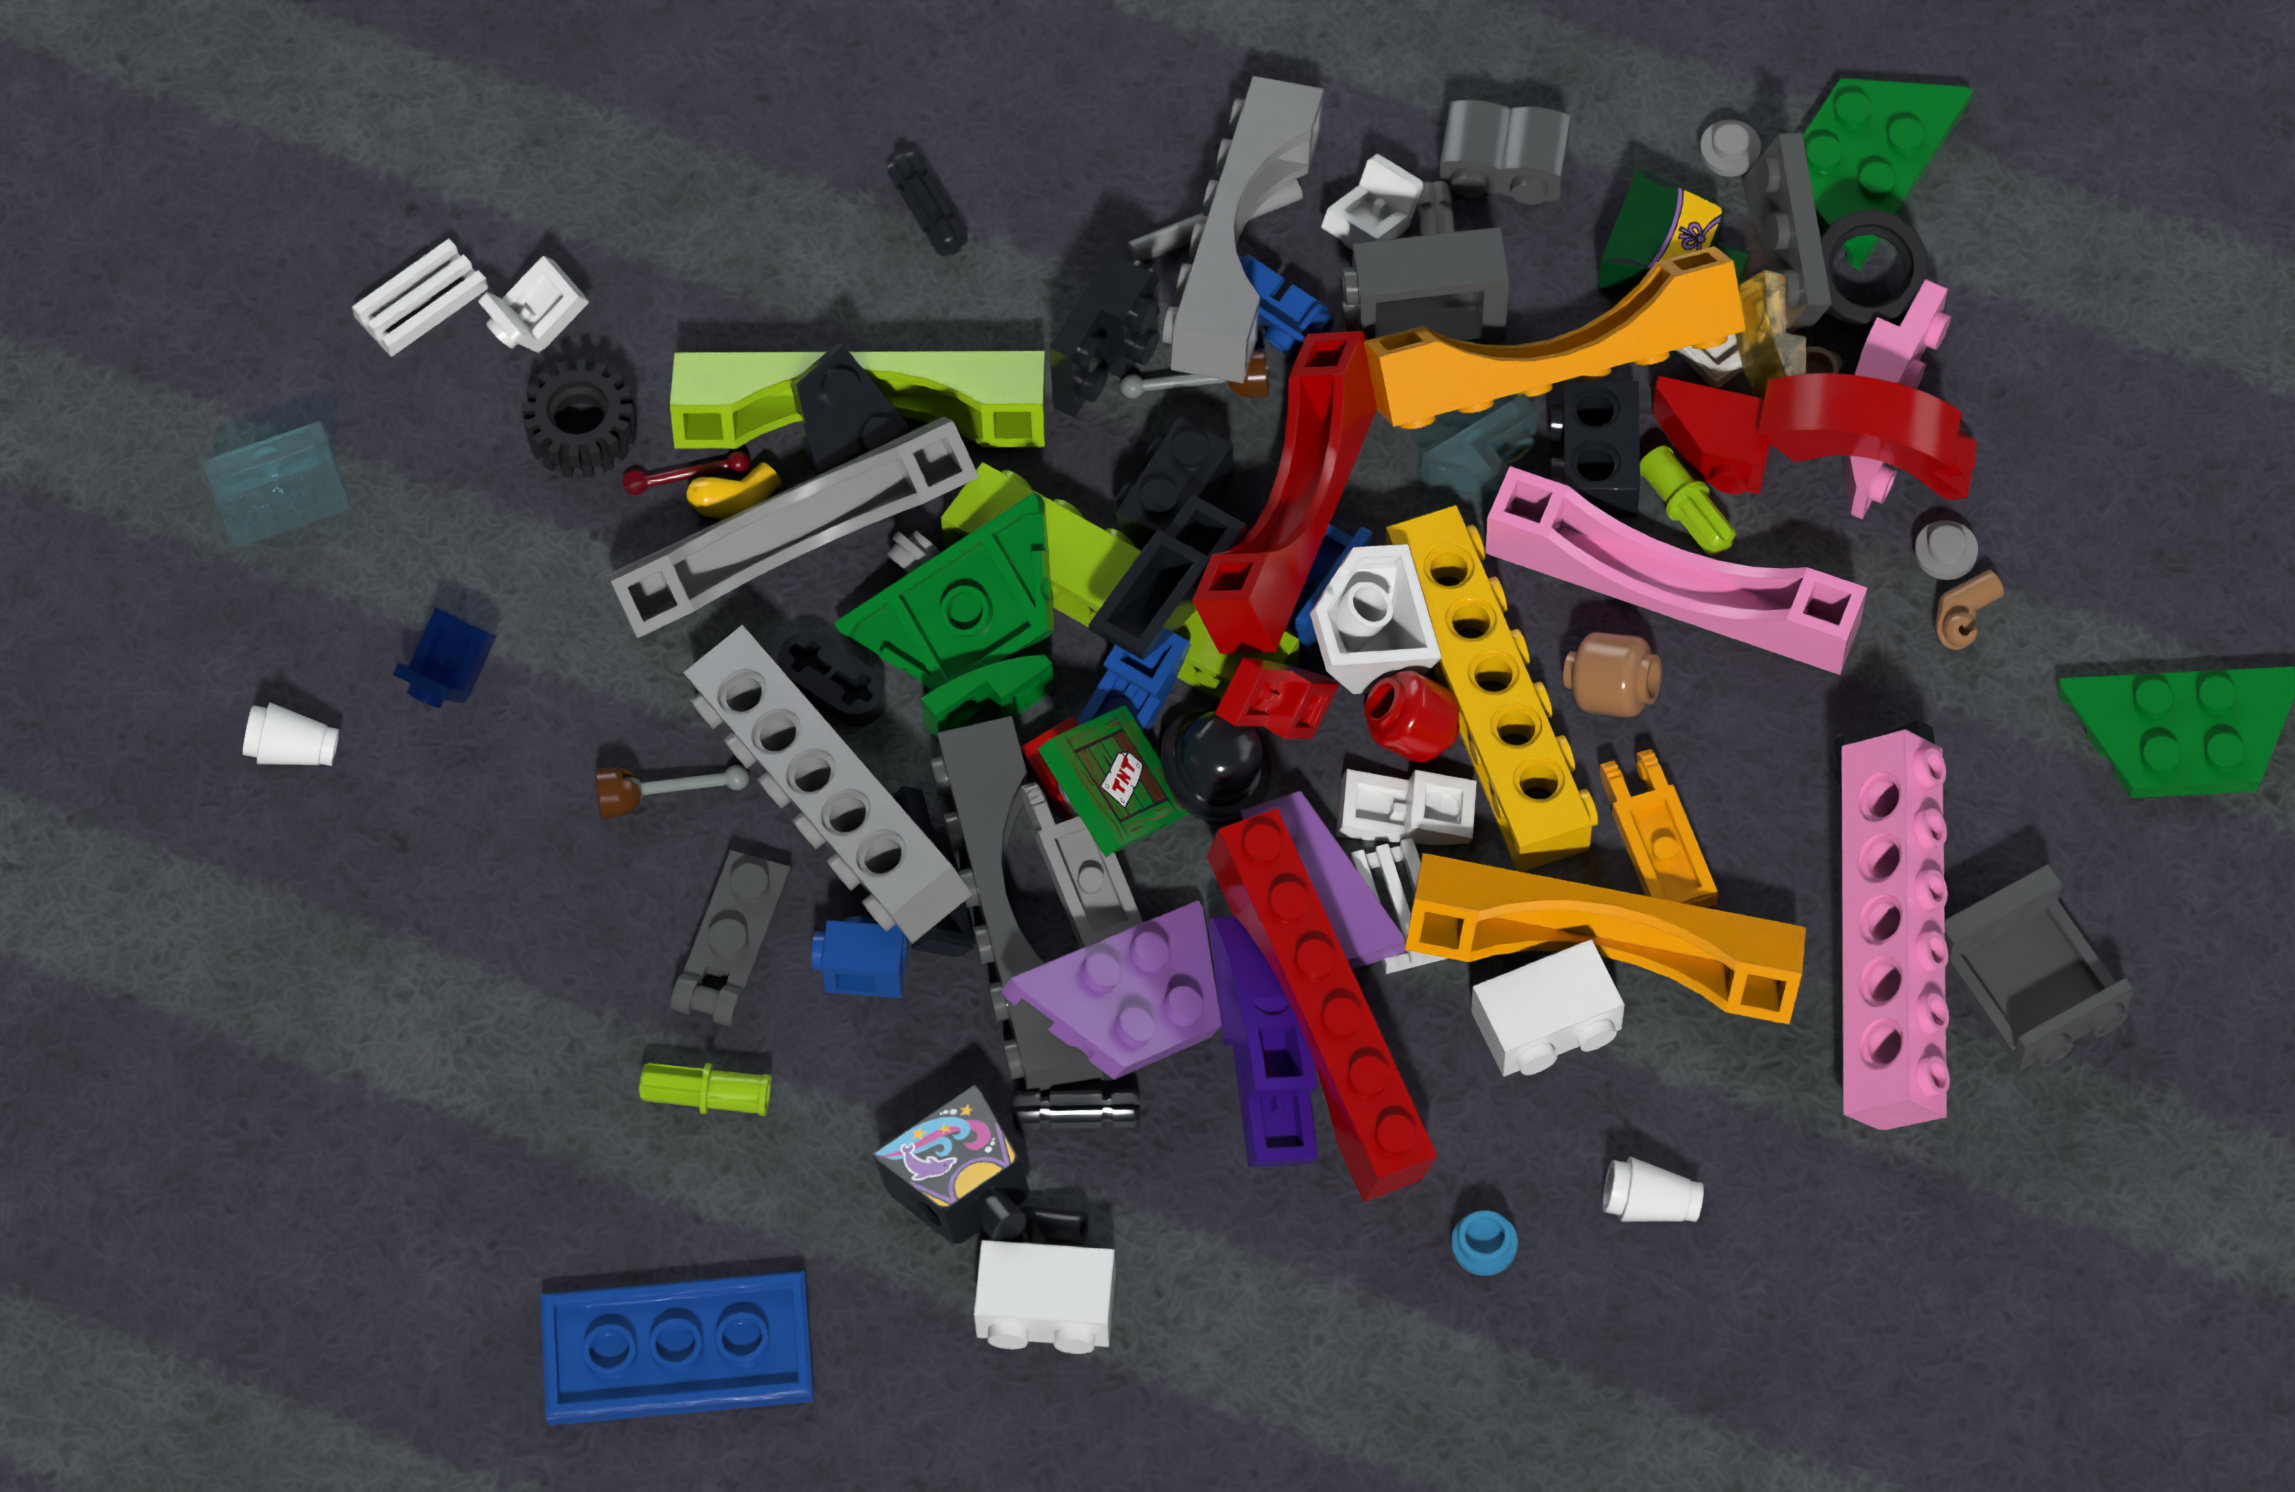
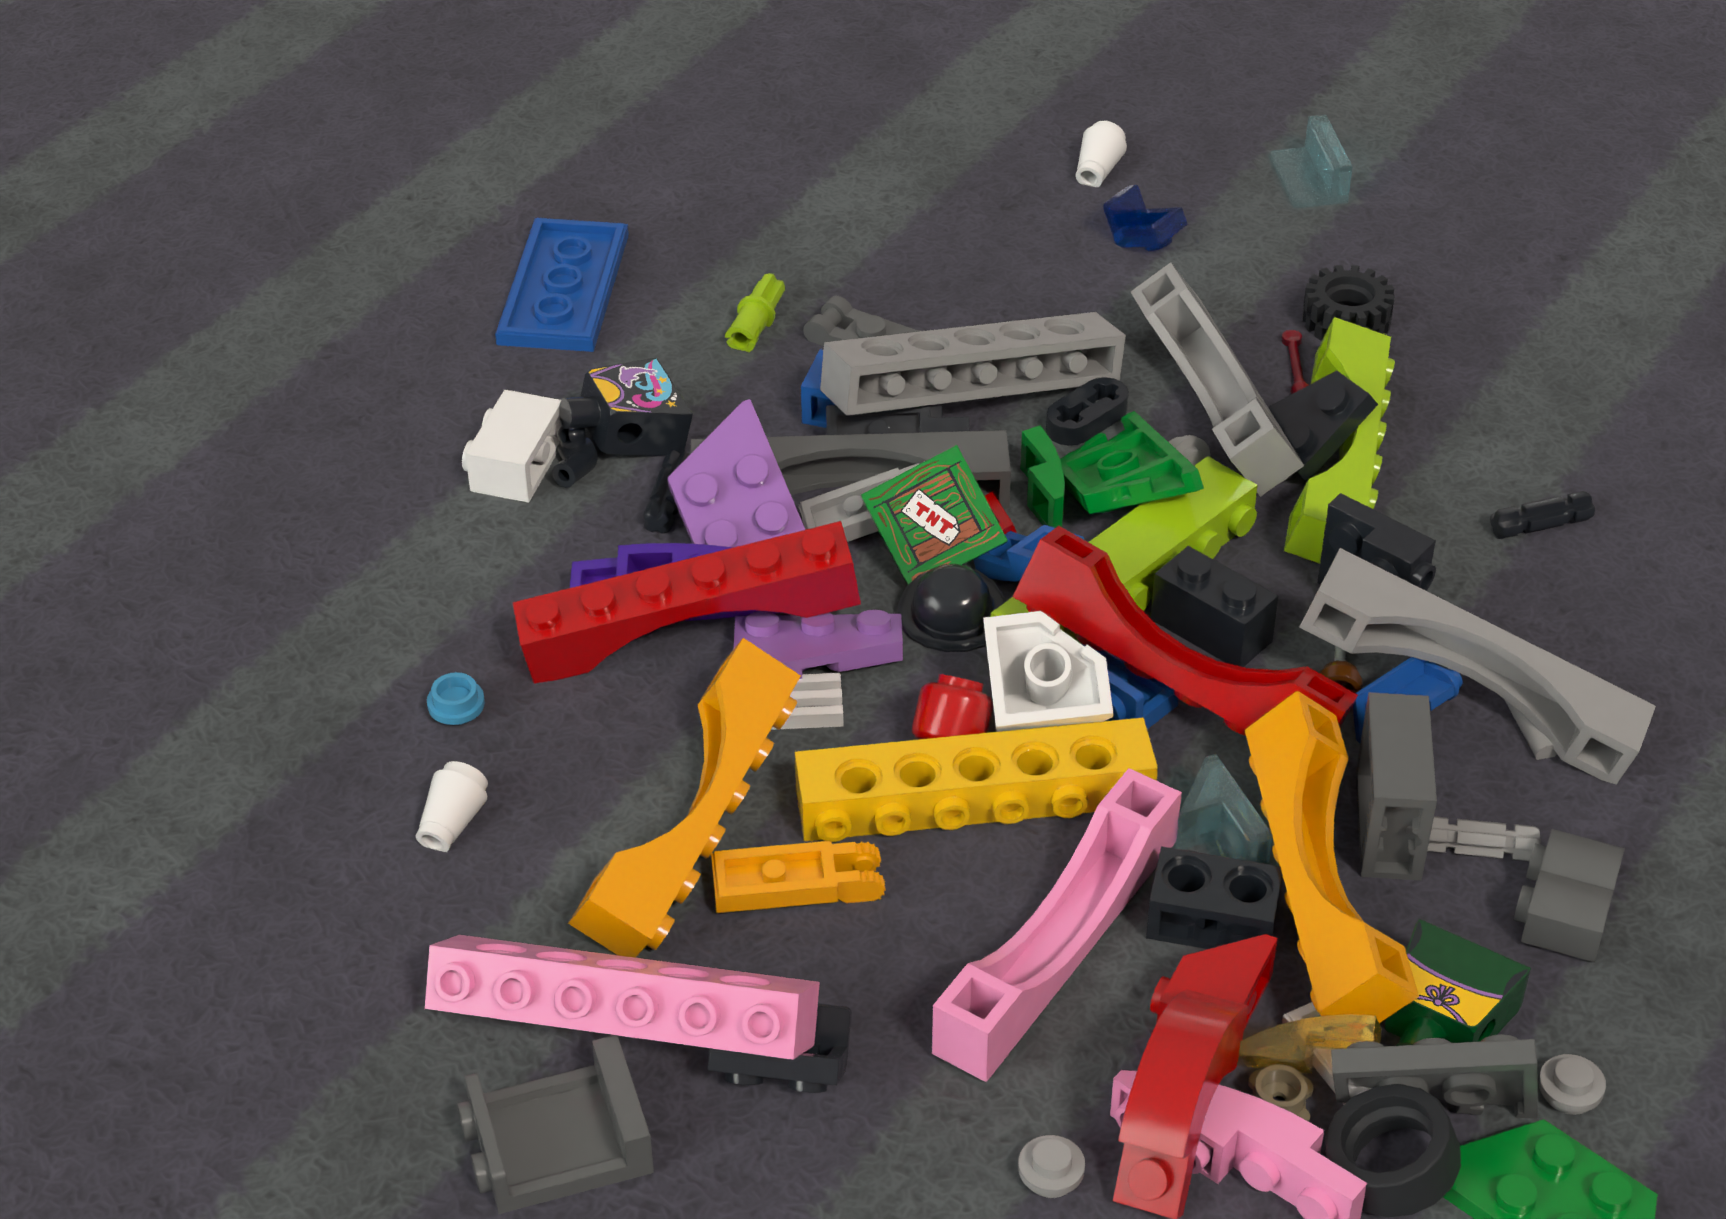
camera: 100 degrees right, 20 degrees down
white tile [352,239,488,357] -> none
white bracket [478,255,590,353] -> none
hinge [595,765,750,819] -> none
yellow arm [686,462,782,520] -> none
black slope [1089,494,1246,660] -> none
red slope [1215,657,1340,739] -> none
white bracket [1321,154,1423,249] -> none
white slope [1336,769,1477,845] -> none
white brick [1471,939,1625,1077] -> none
medium nougat head [1563,632,1662,718] -> none
lime axle [1640,446,1736,556] -> none
medium nougat arm [1935,569,2004,650] -> none

